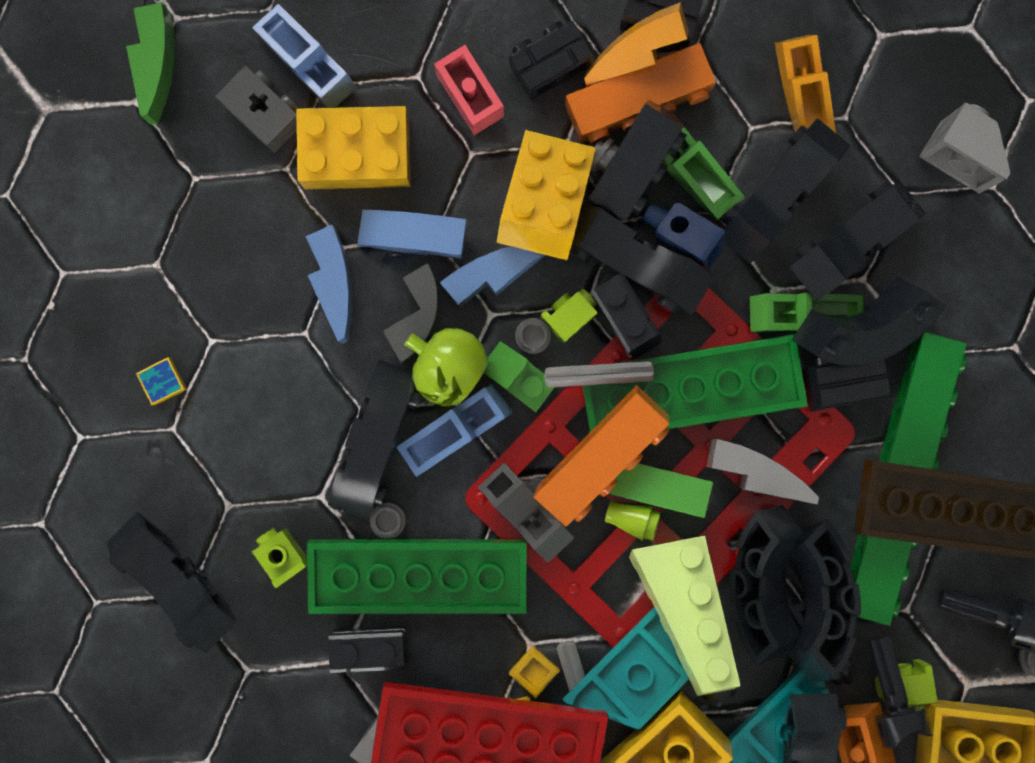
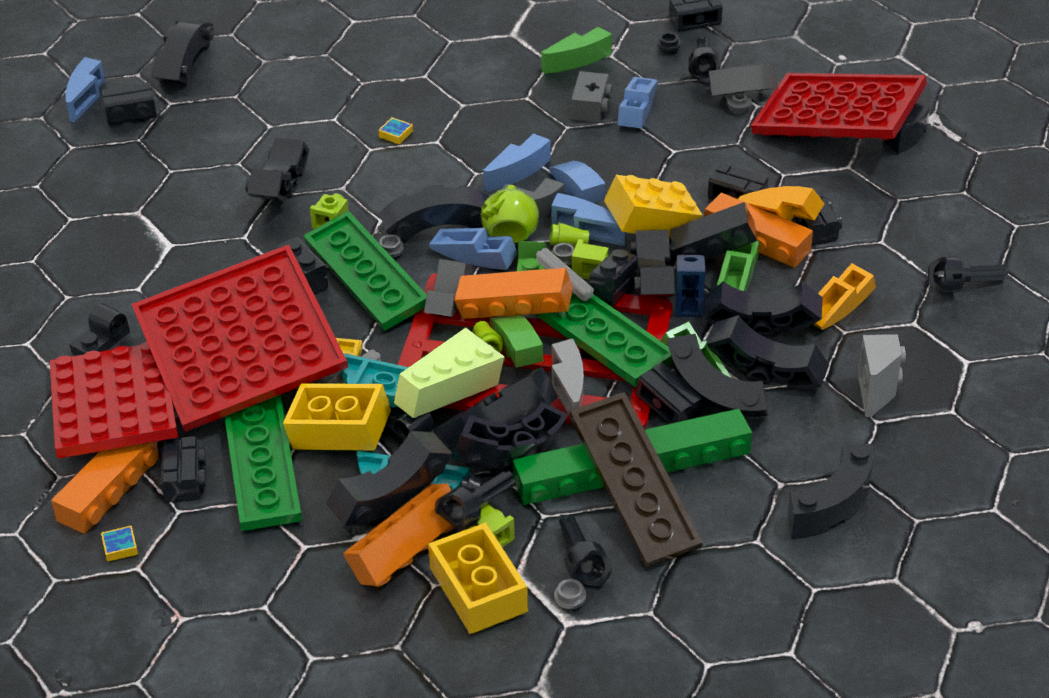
camera: 60 degrees right, 45 degrees down
yellow brick [296,106,411,190] -> none
coral brick [434,45,504,135] -> none
none -> lime cone [549,222,589,247]

